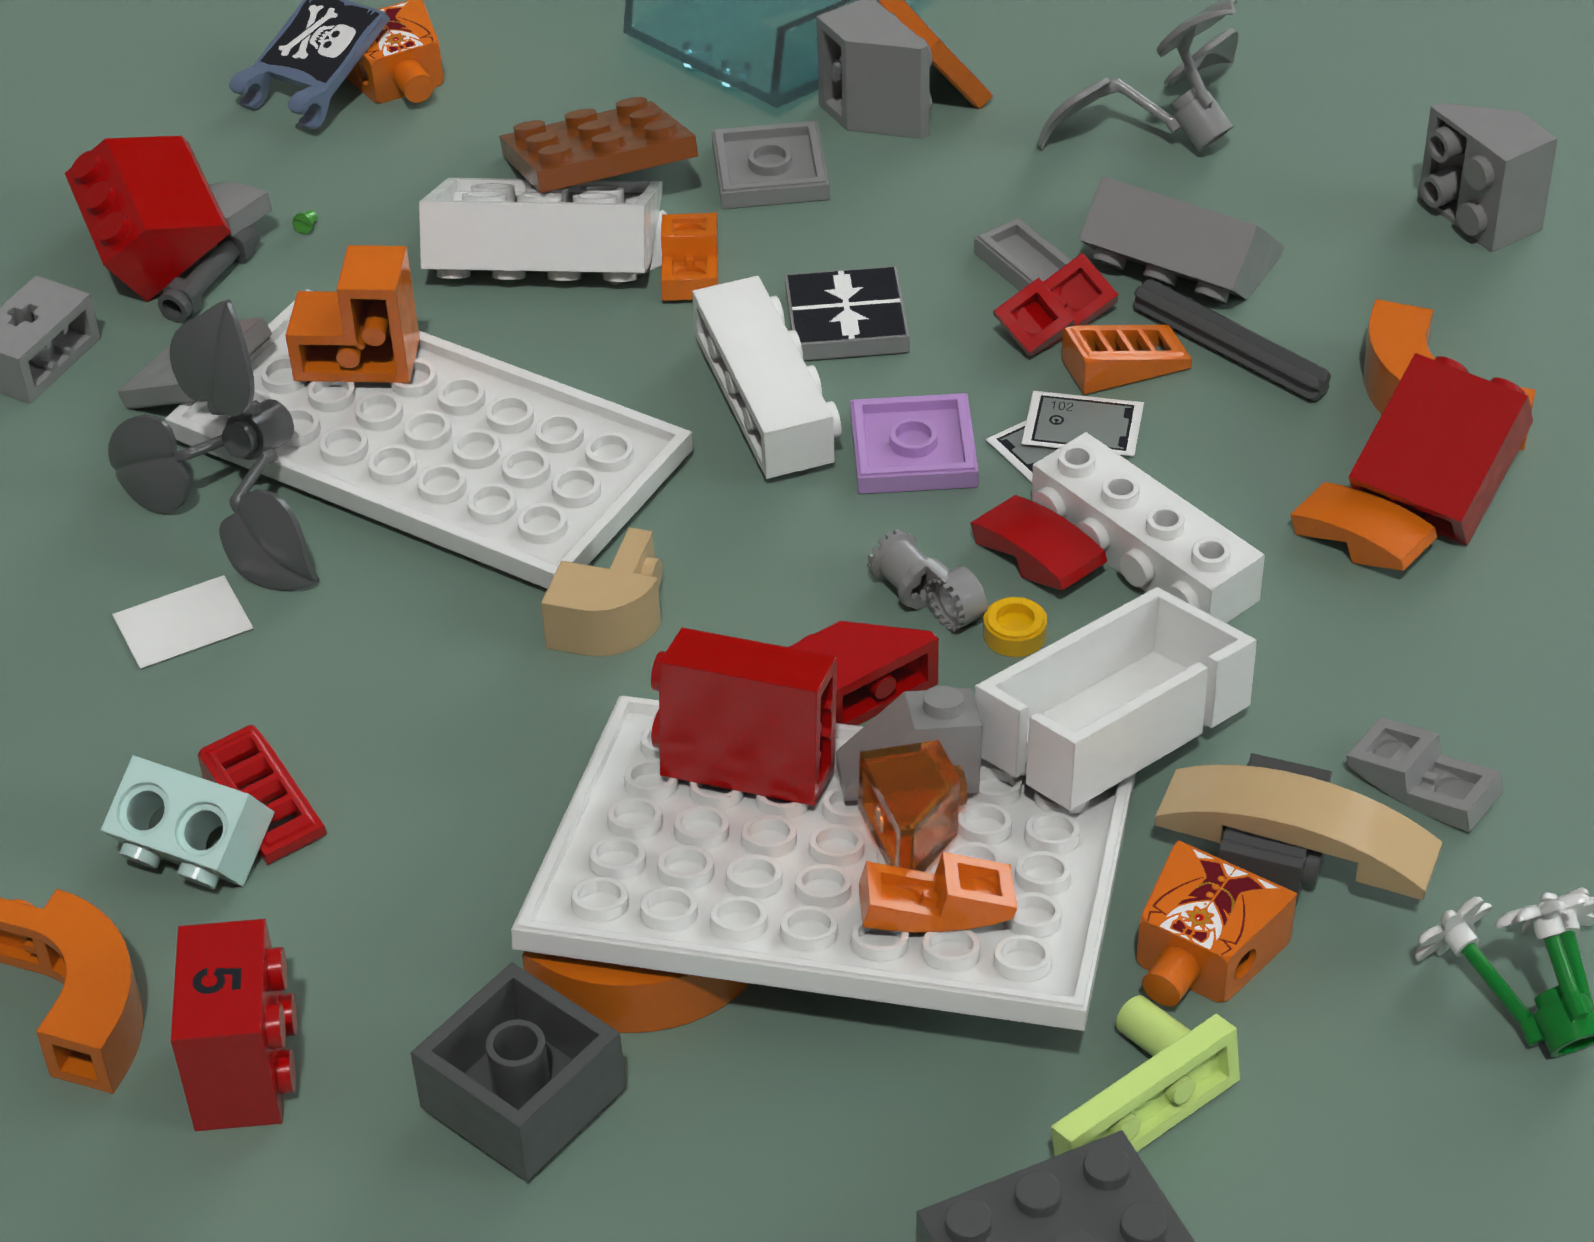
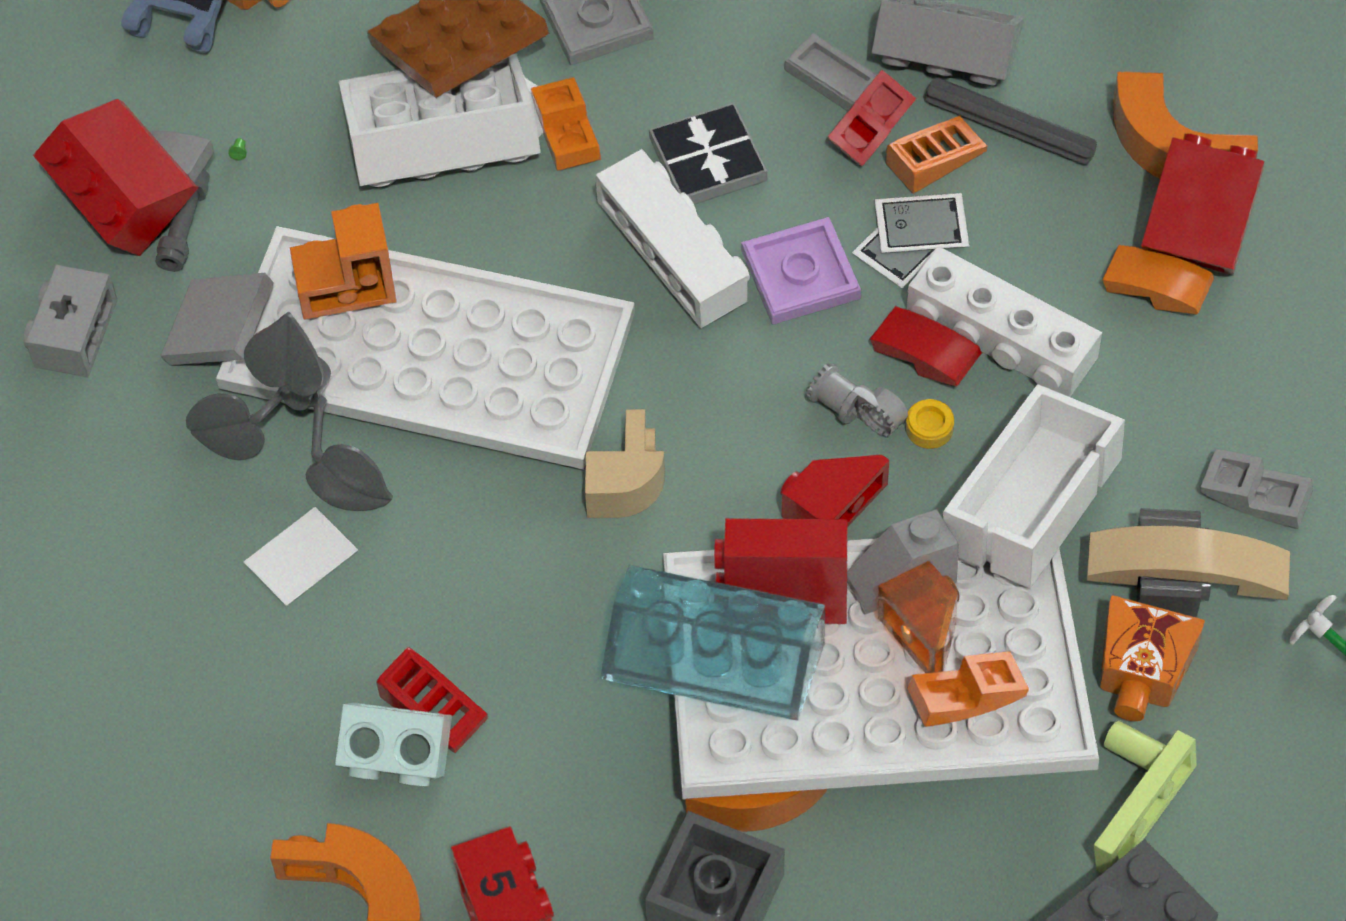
camera: 15 degrees left, 15 degrees up
none -> clear light blue slope [601,565,825,721]

